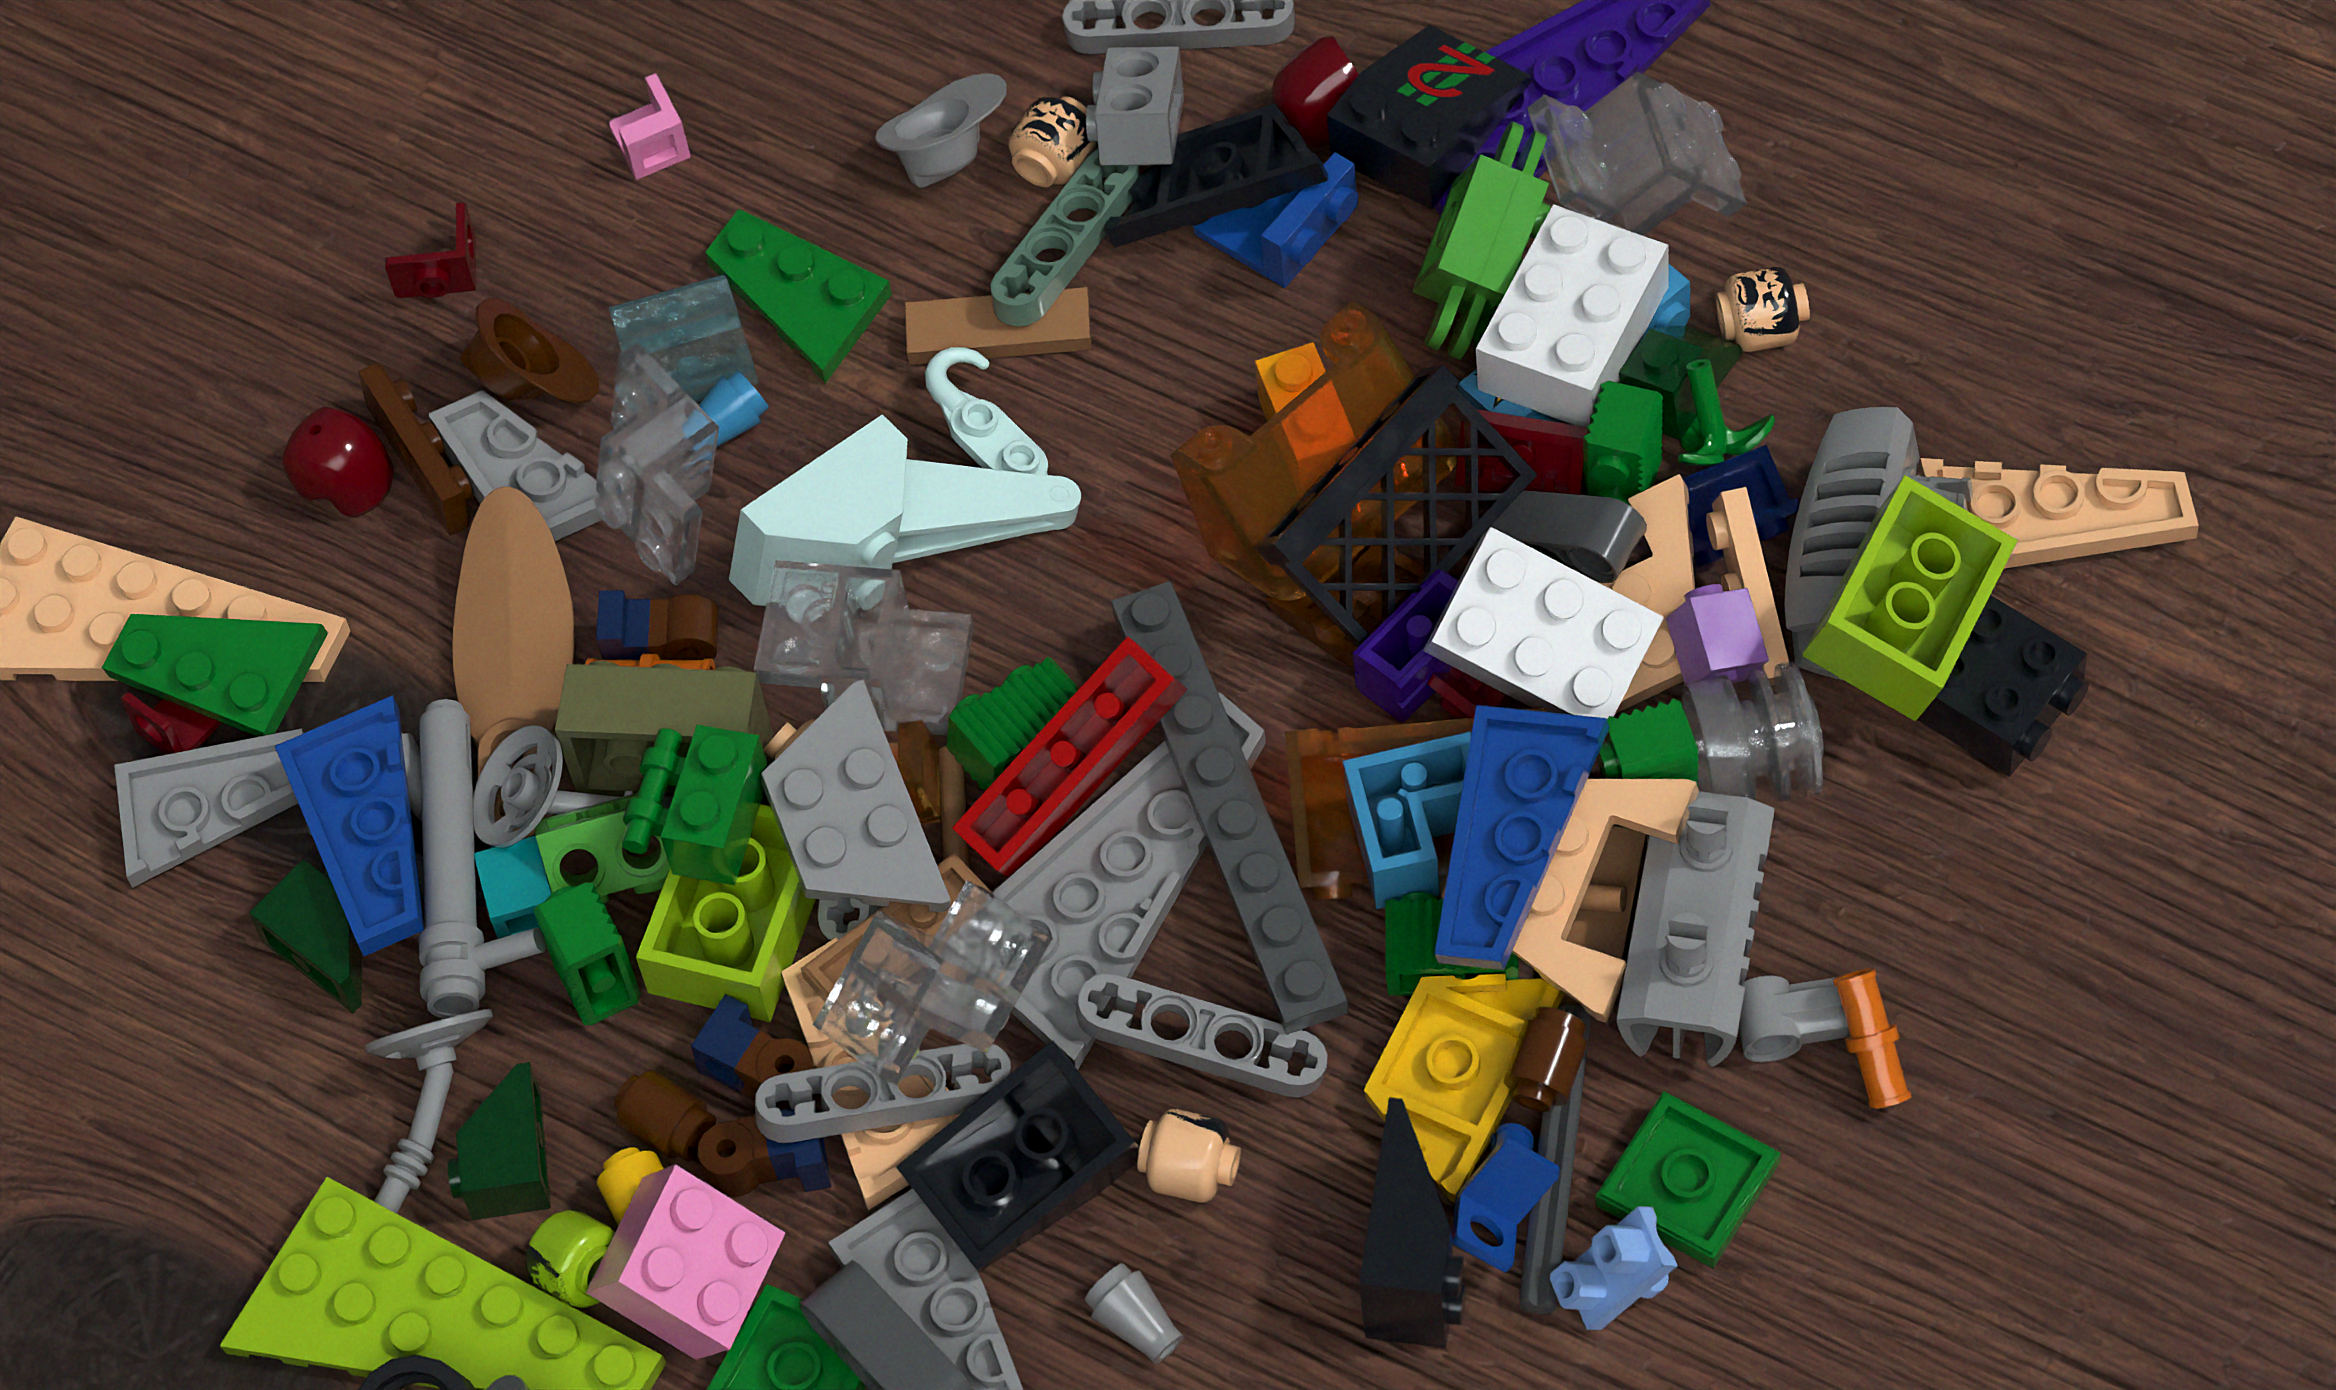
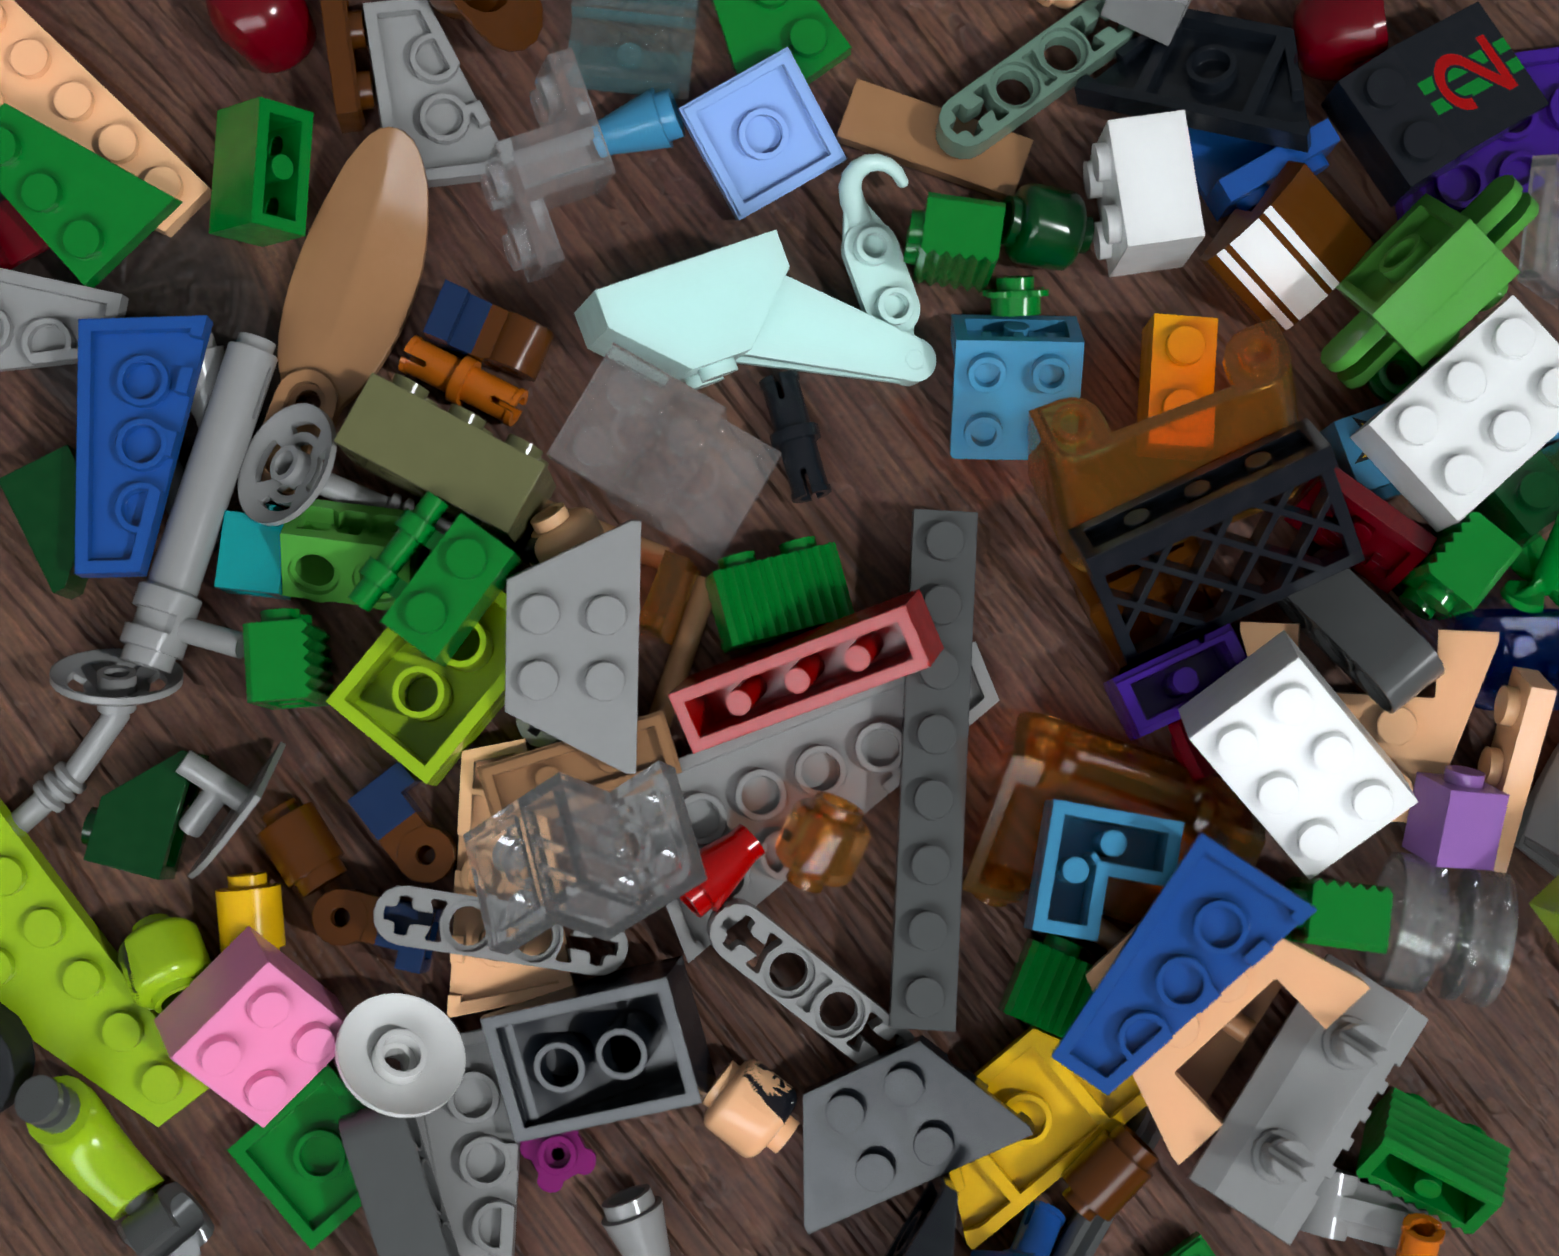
camera: 10 degrees right, 25 degrees up
none -> light grey shield [175,742,286,879]
none -> green brick [209,96,314,247]
none -> white dish [335,993,466,1118]
none -> magenta plate [520,1130,597,1193]
none -> red cone [666,824,765,918]
none -> light blue tile [676,47,847,221]
none -> black pin [759,370,832,503]
none -> clear orange head [775,791,871,894]
none -> wing [803,1035,1035,1235]
none -> green brick [903,192,1006,294]
none -> dark azure bracket [949,314,1085,461]
none -> green plate [982,275,1049,317]
none -> dark green head [1001,183,1094,271]
none -> white brick [1083,110,1205,277]
none -> reddish brown slope [1199,161,1373,337]
none -> green brick [1356,1087,1512,1234]

